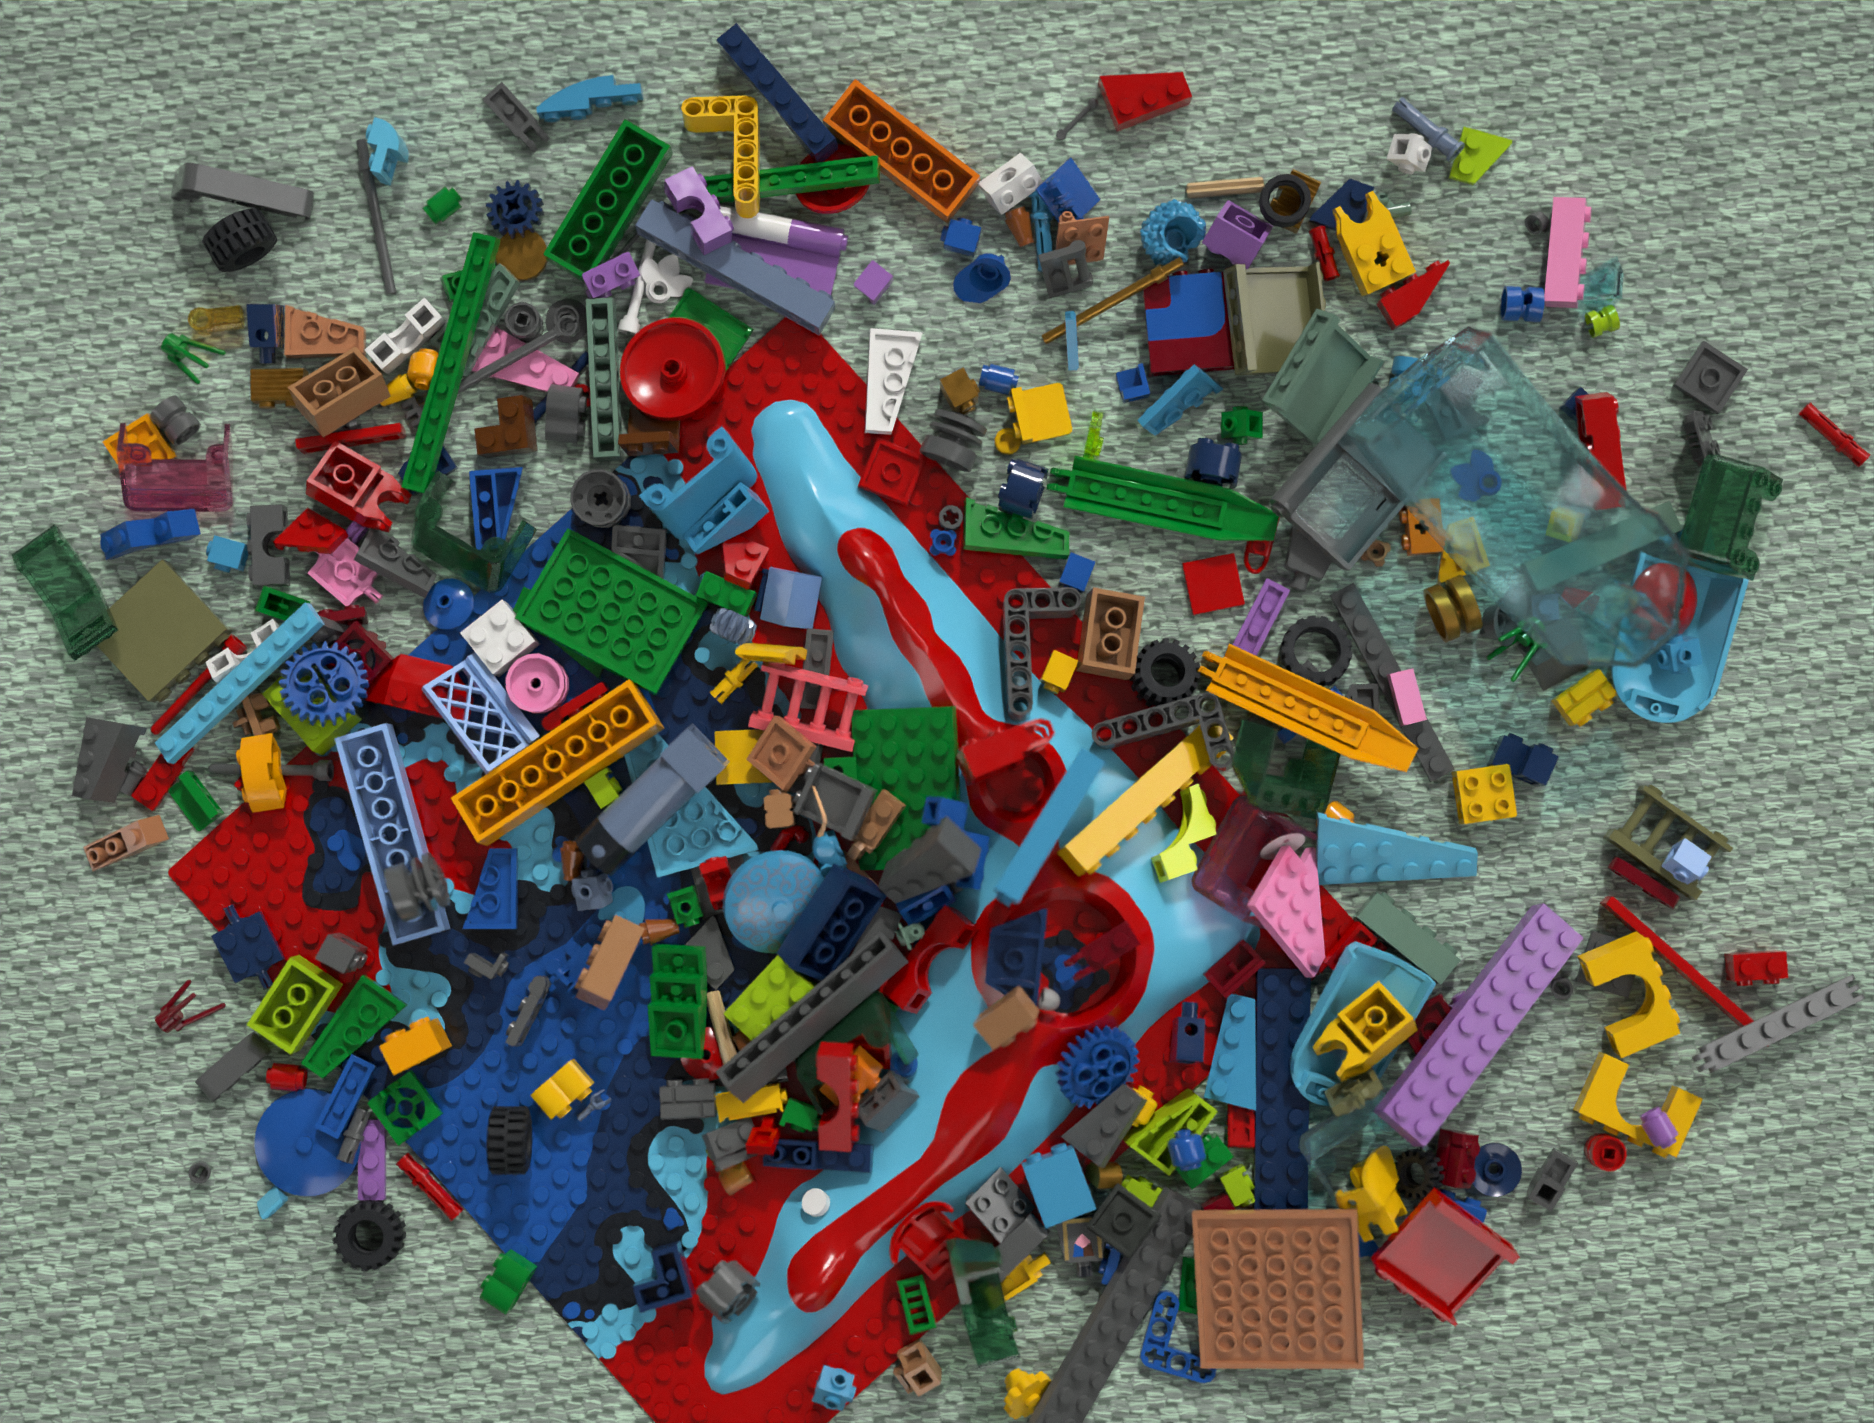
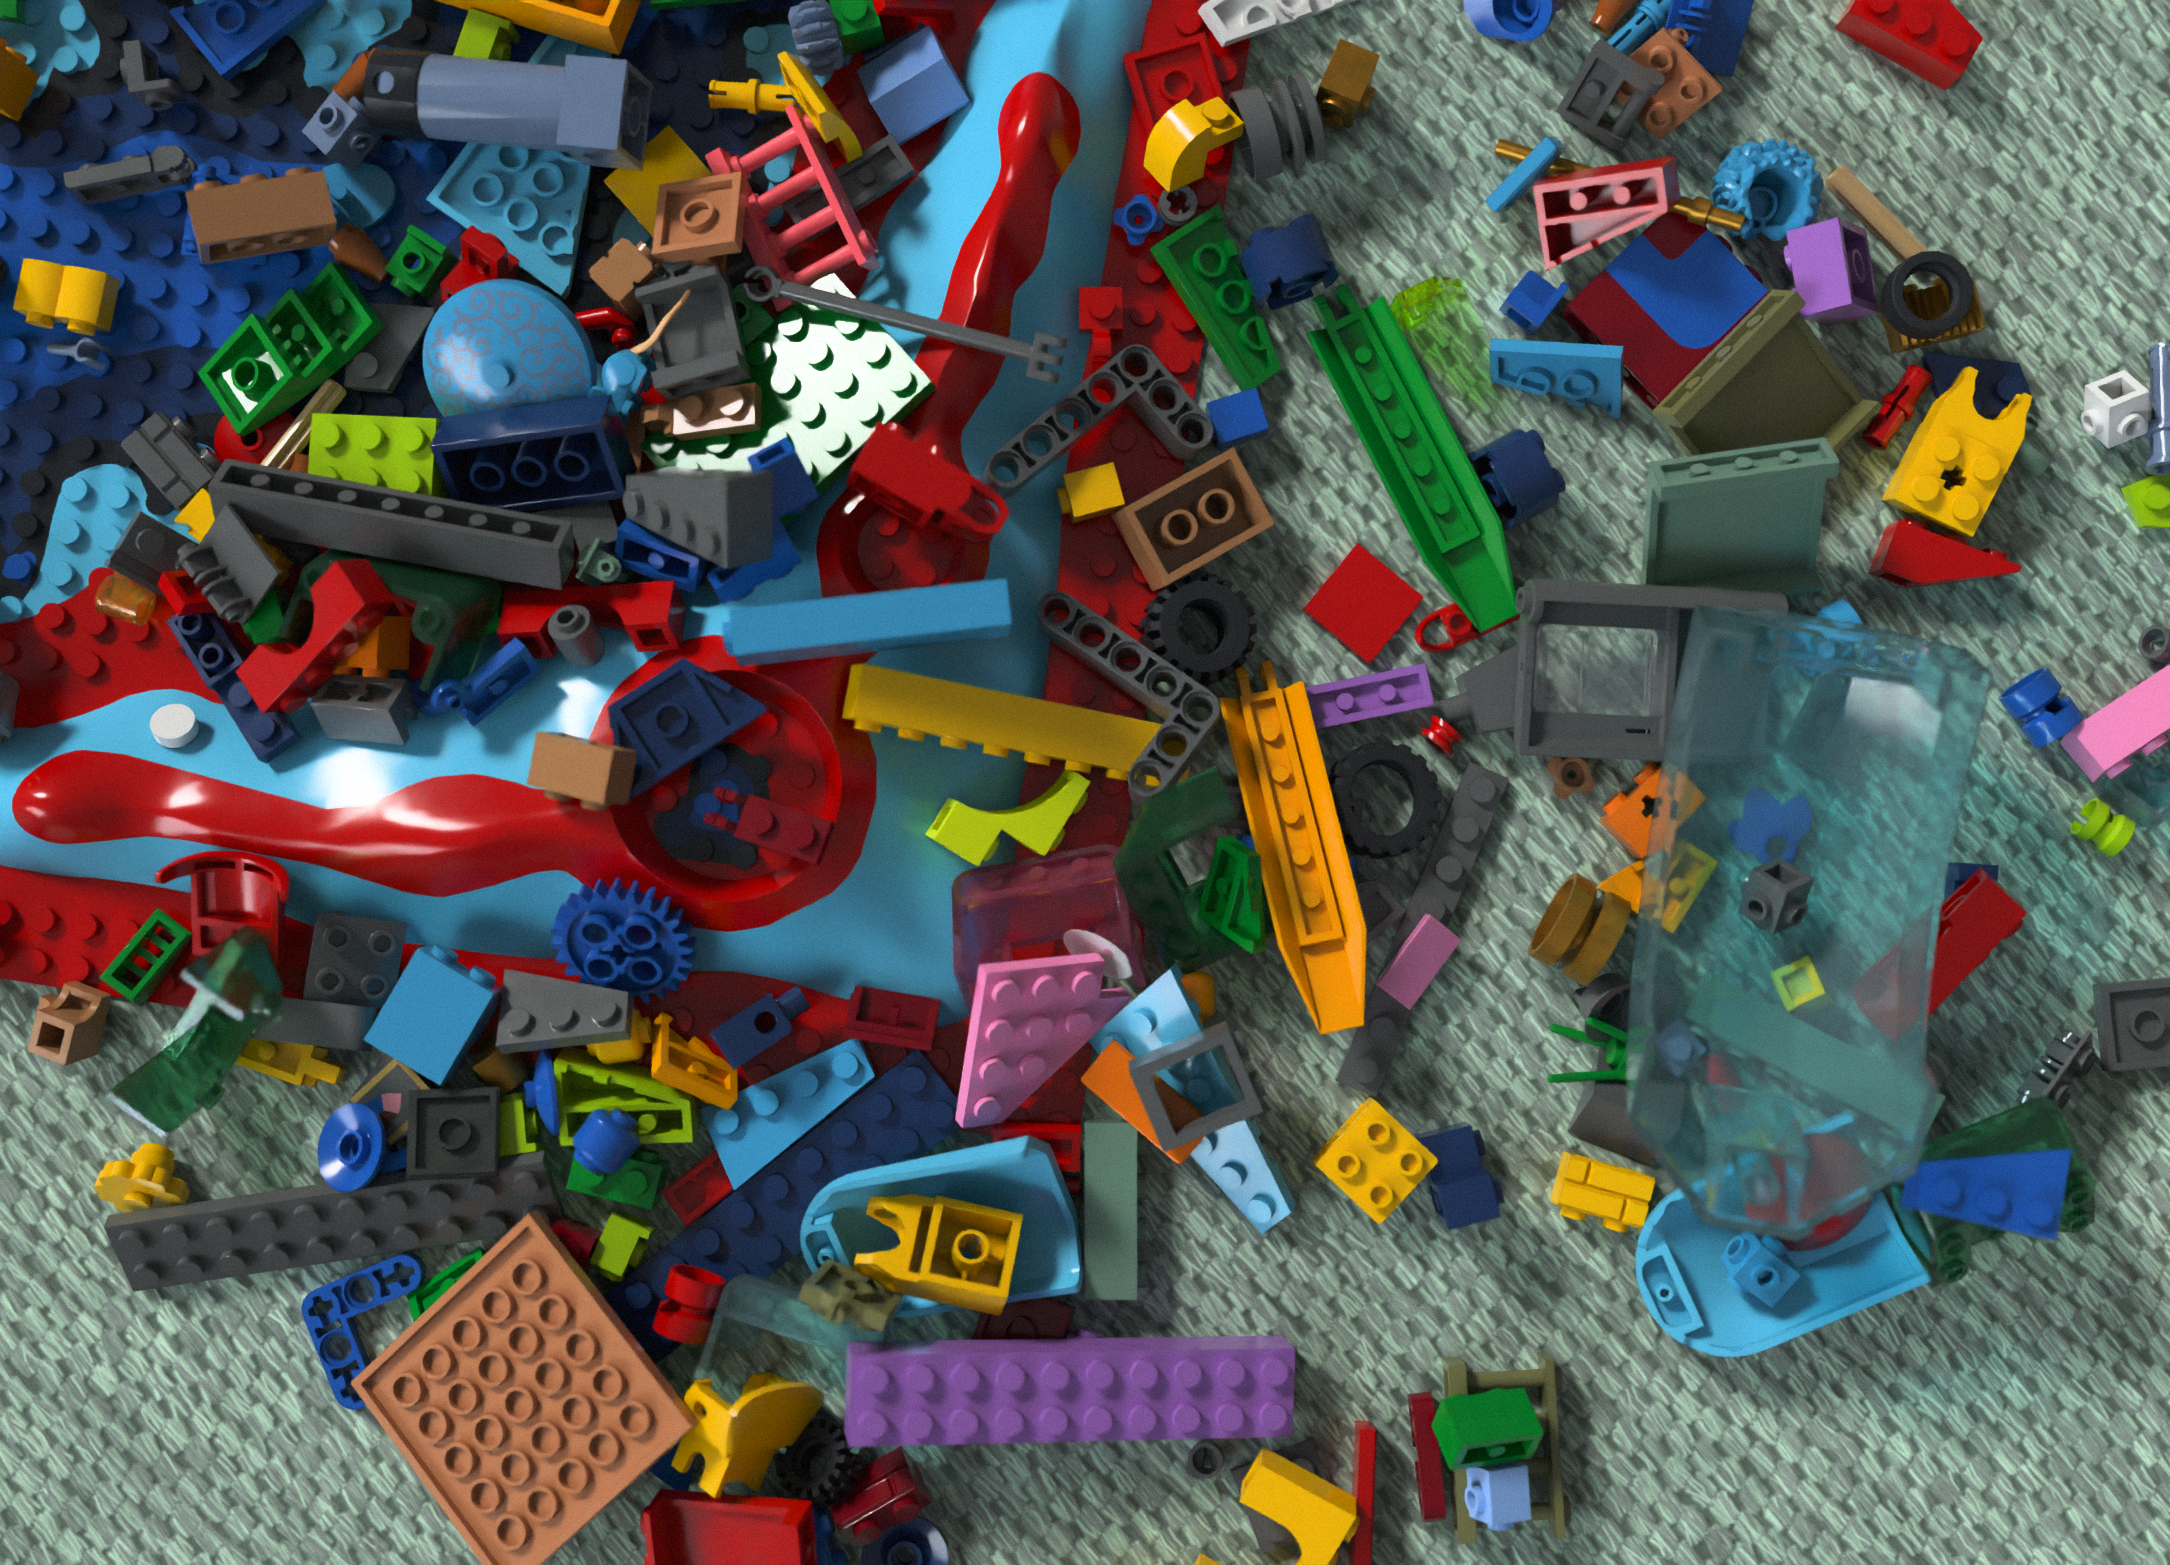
camera: 50 degrees right, 0 degrees up
blue brick [979,364,1019,395] -> none
yellow tile [995,428,1021,455] -> none
yellow bracket [1007,383,1072,445] -> none
light grey hinge [1038,988,1060,1011] -> none
green brick [1220,406,1263,445] -> none
none -> dark grey hinge [177,503,281,626]
none -> blue dish [317,1103,386,1192]
none -> blue hinge [431,637,542,727]
none -> blue dish [524,1049,559,1136]
none -> dark grey brick [548,605,605,668]
none -> light orange wing [651,1011,738,1111]
none -> red wheel [653,1264,726,1345]
none -> dark grey hinge [743,266,1068,384]
none -> red plate [1078,287,1123,363]
none -> orange slope [1080,1039,1206,1165]
none -> dark grey window [1128,1021,1267,1152]
none -> yellow brick [1143,96,1244,193]
none -> green wing [1197,836,1266,954]
none -> red bush [1419,715,1463,756]
none -> green brick [1431,1388,1544,1471]
none -> wedge [1533,156,1681,272]
none -> dark grey brick [1738,857,1814,935]
none -> blue wedge [1900,1149,2072,1241]

